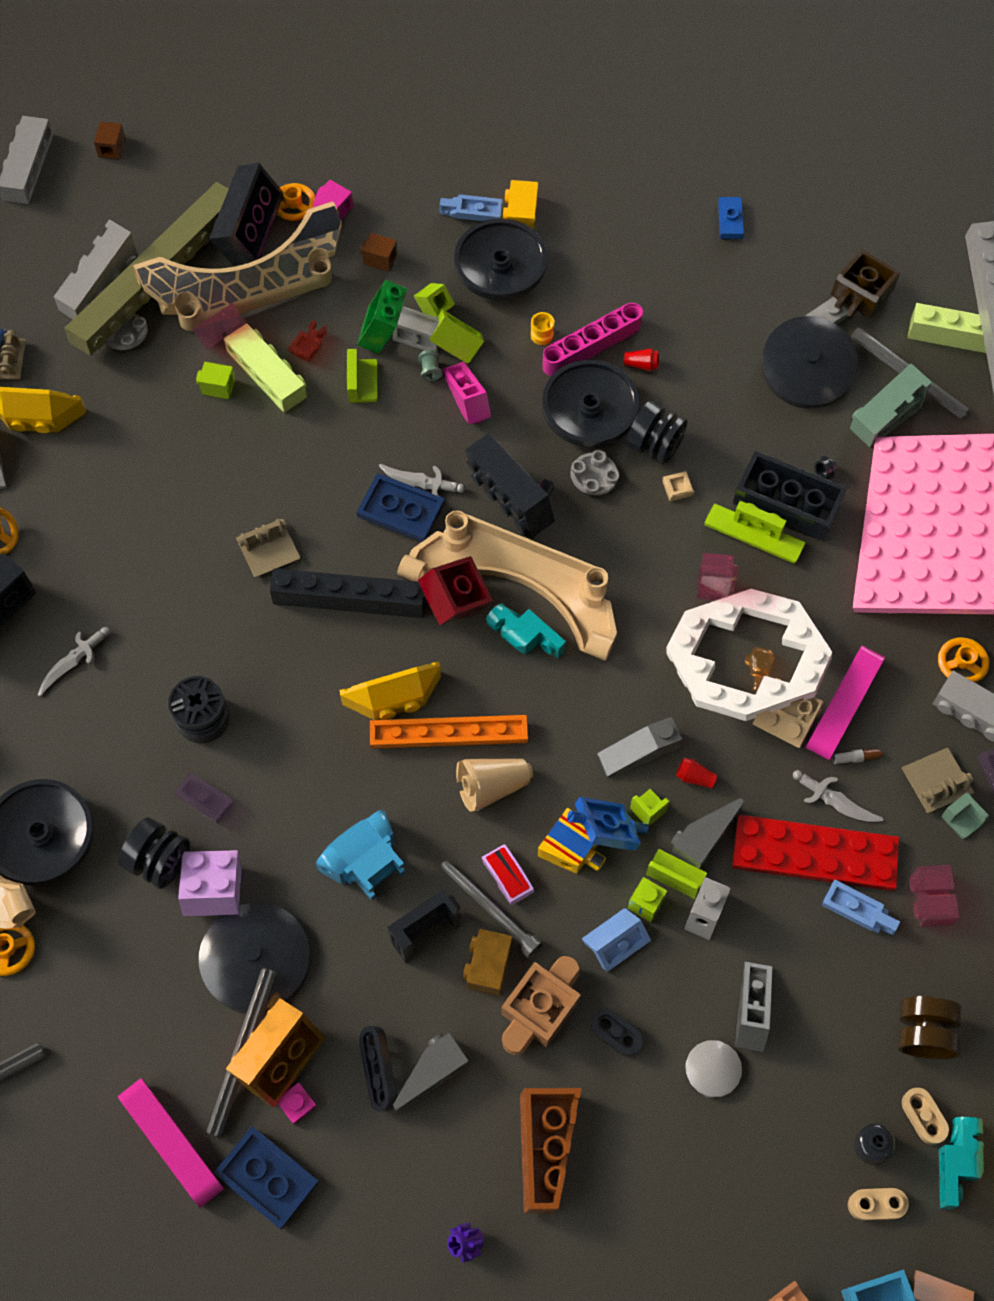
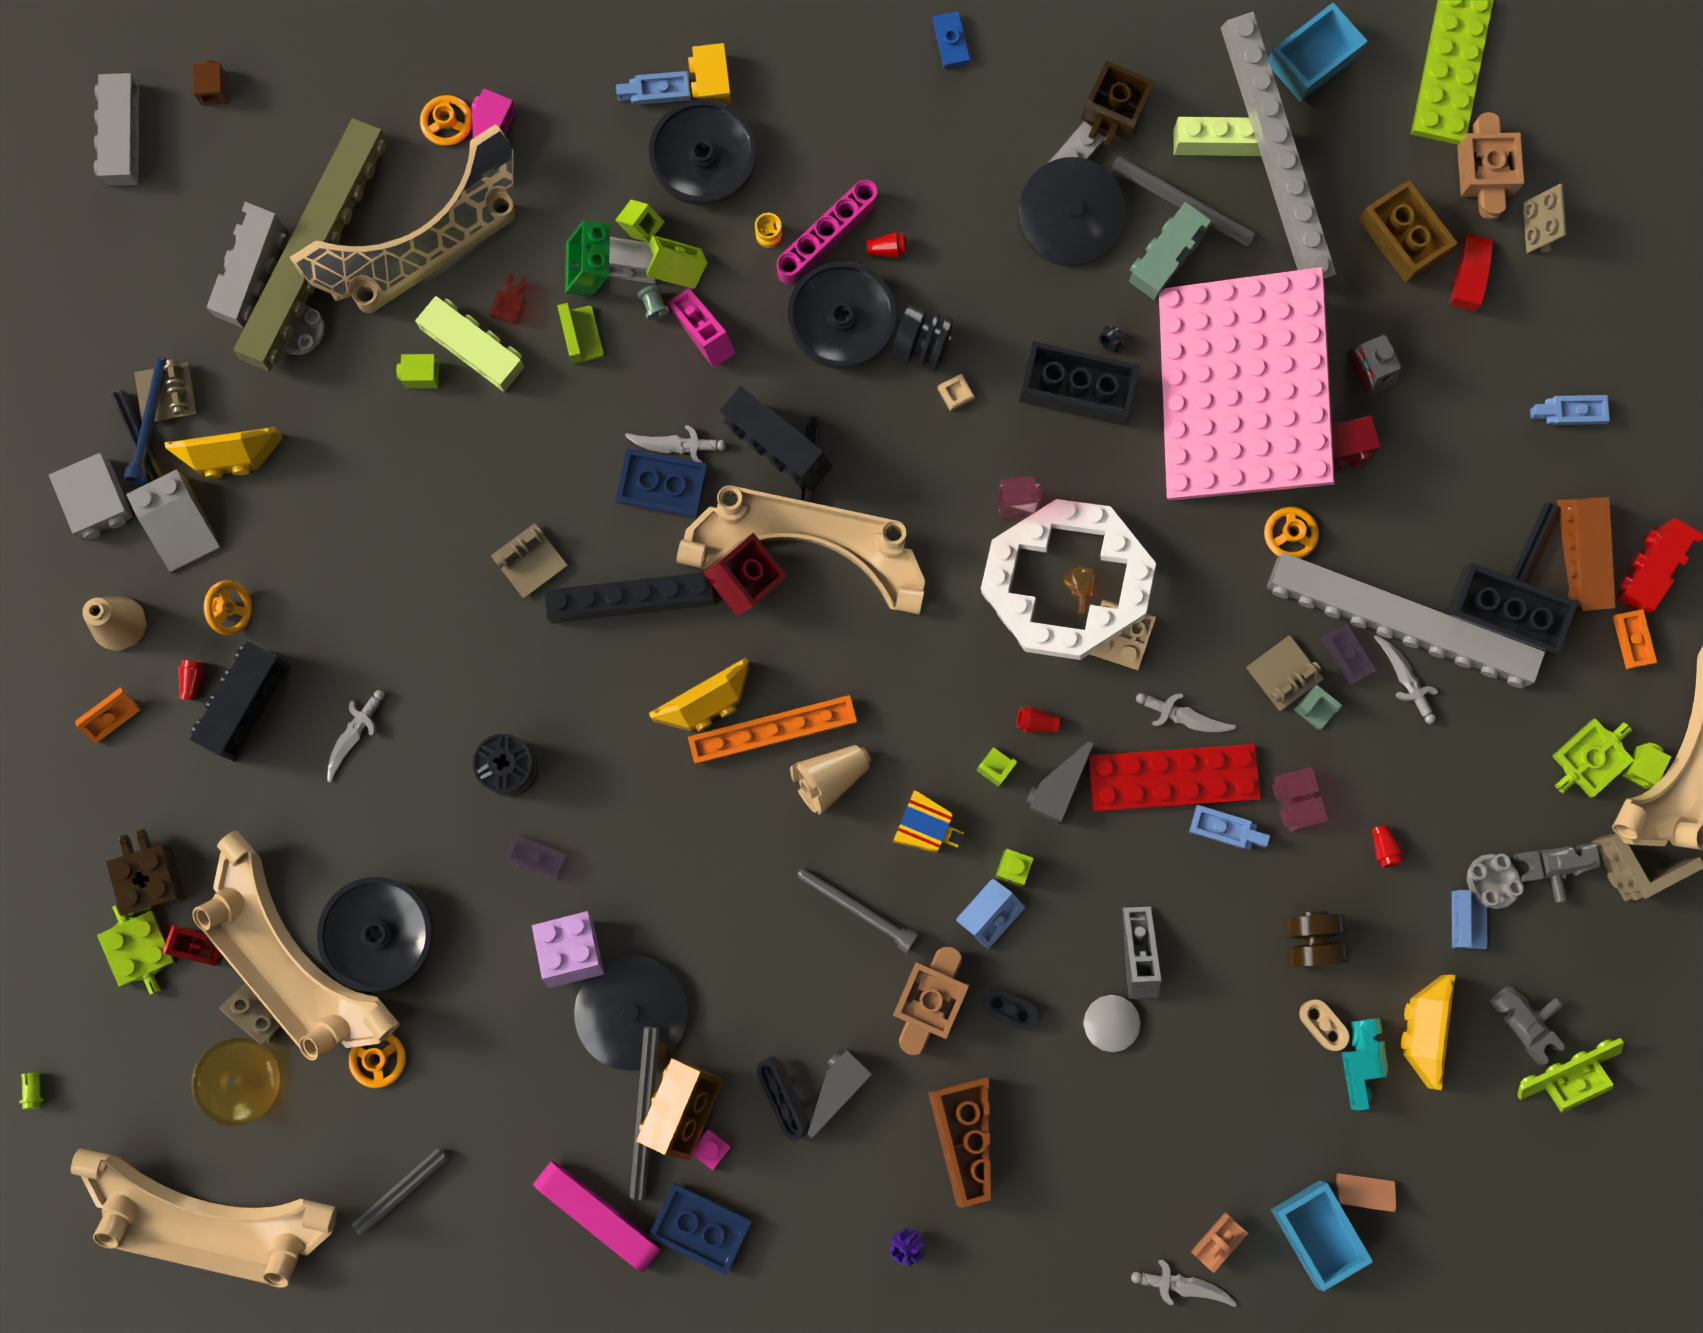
camera: 15 degrees left, 15 degrees up
black wheel [119,817,190,889] -> none
clear pink piece [193,302,246,350] -> none
black brick [209,163,283,267] -> none
dark azure piece [316,810,405,901] -> none
reddish brown brick [360,232,397,272] -> none
black panel [387,890,461,964] -> none
pearl gold brick [463,929,512,996] -> none
slope [482,844,534,906] -> none
teal plate [486,603,566,658] -> none
blue plate [567,797,649,851] -> none
light grey dish [571,450,619,496] -> none
slope [597,717,682,778] -> none
lime panel [646,849,707,899] -> none
light grey torso [684,877,731,940] -> none
lime bracket [705,501,806,564] -> none
dark pink beam [806,645,885,760] -> none
light grey piece [832,749,884,764] -> none
tan plate [848,1188,909,1221] -> none
black head [854,1124,895,1165] -> none

